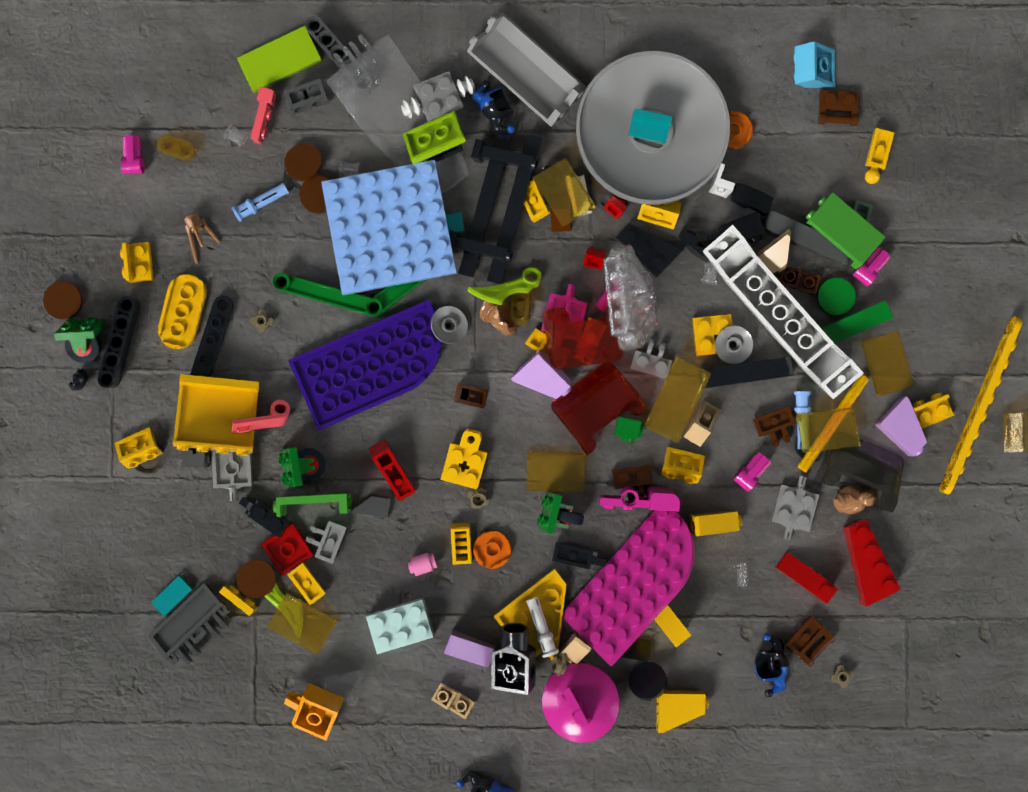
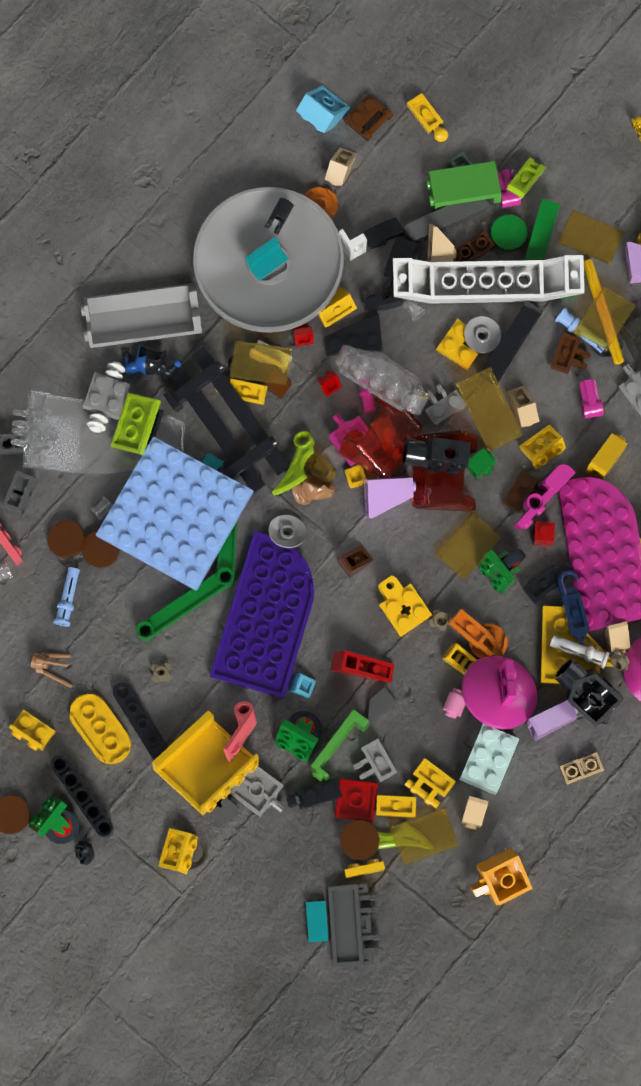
camera: 50 degrees left, 10 degrees down
none -> black hinge [264,198,294,235]
none -> medium azure slope [288,673,316,698]
none -> tan slope [325,147,357,186]
none -> black brick [402,437,471,475]
none -> yellow plate [405,758,456,808]
none -> orange hinge [448,609,501,657]
none -> tan slope [461,796,489,830]
none -> dark pink bracket [462,655,538,729]
none -> lime plate [507,157,546,198]
none -> red brick [533,522,555,546]
none -> dark blue plate [557,570,590,644]

